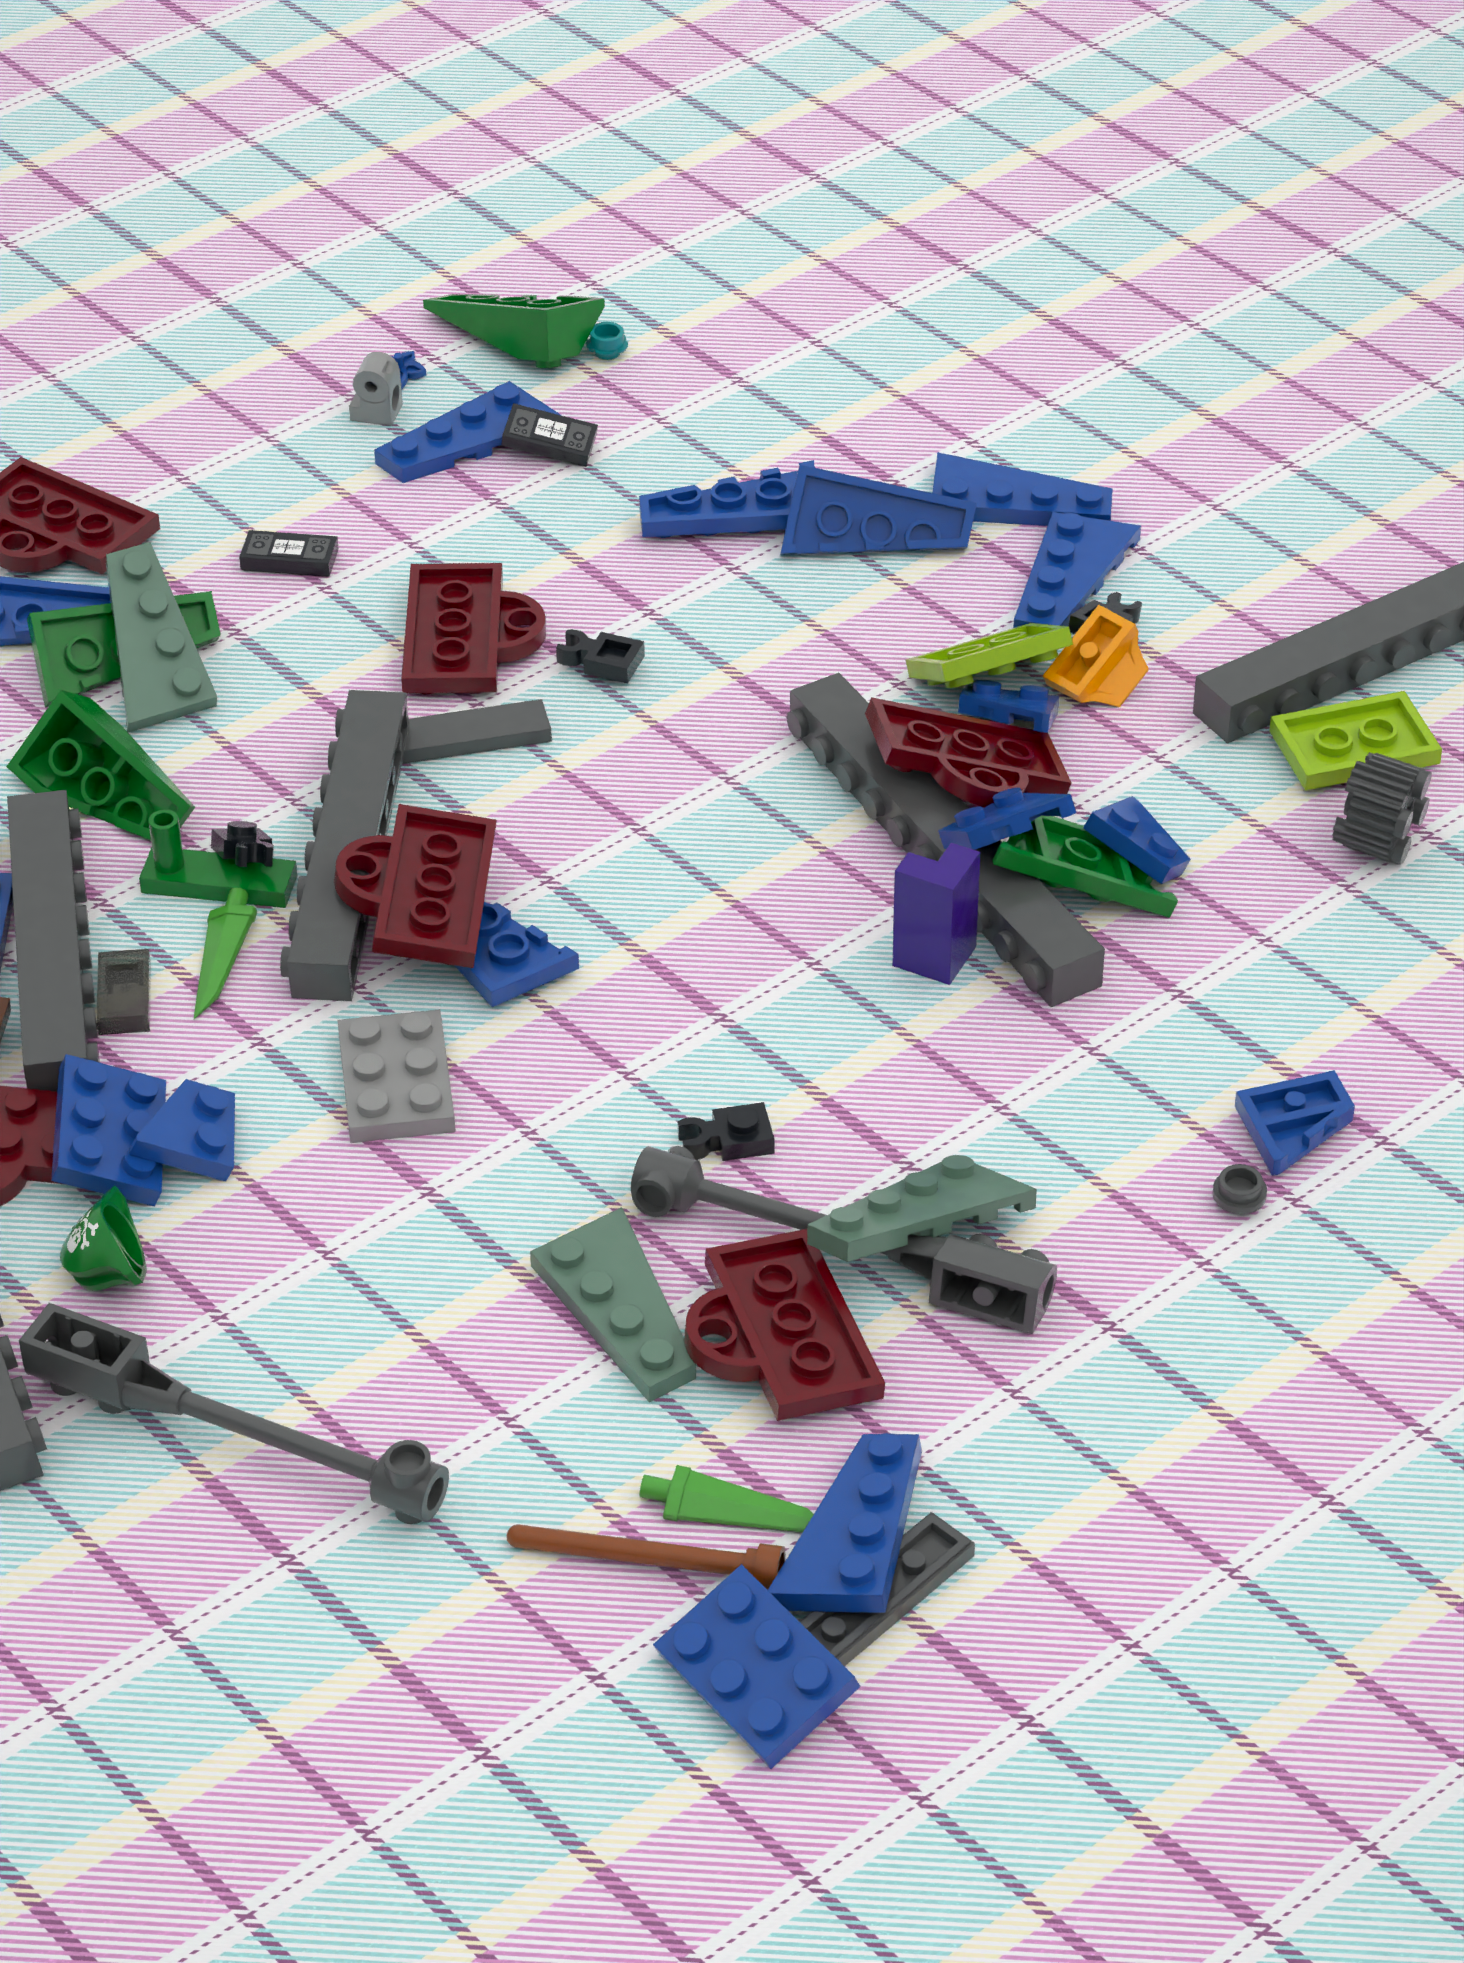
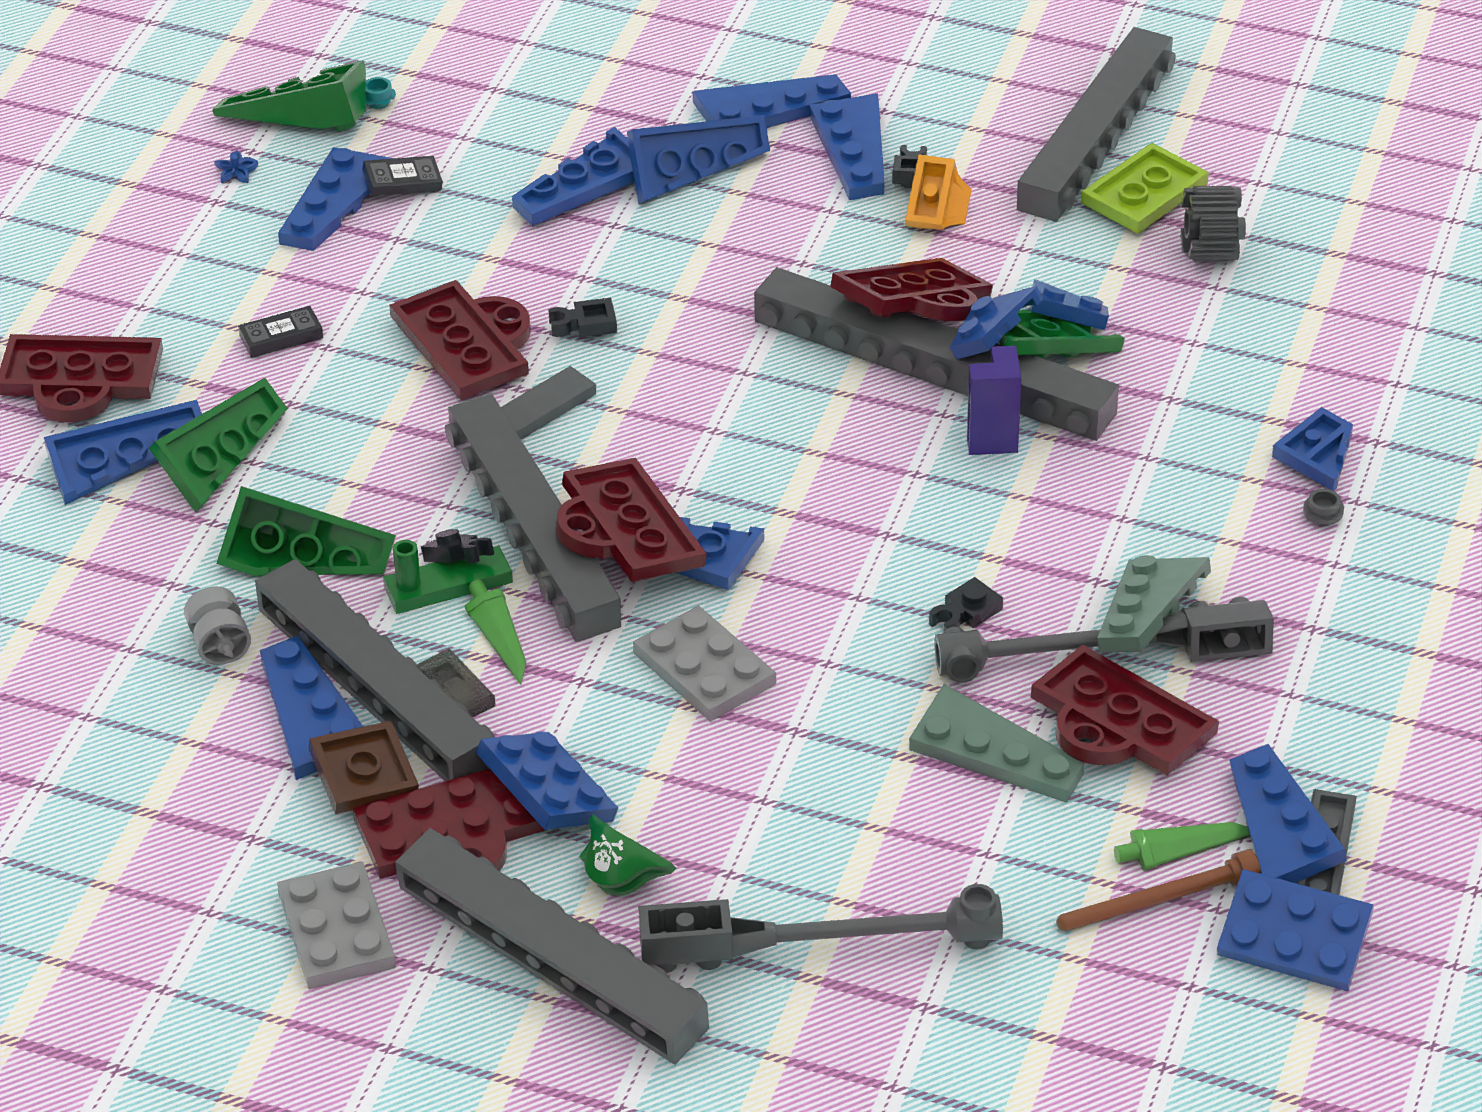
camera: 30 degrees left, 0 degrees up
sand green wing [106,542,218,732] -> none
blue wing [129,1079,235,1182] -> none
light grey leg [349,352,403,426] -> none
lime plate [905,623,1073,688] -> none
blue wing [958,680,1060,733] -> none

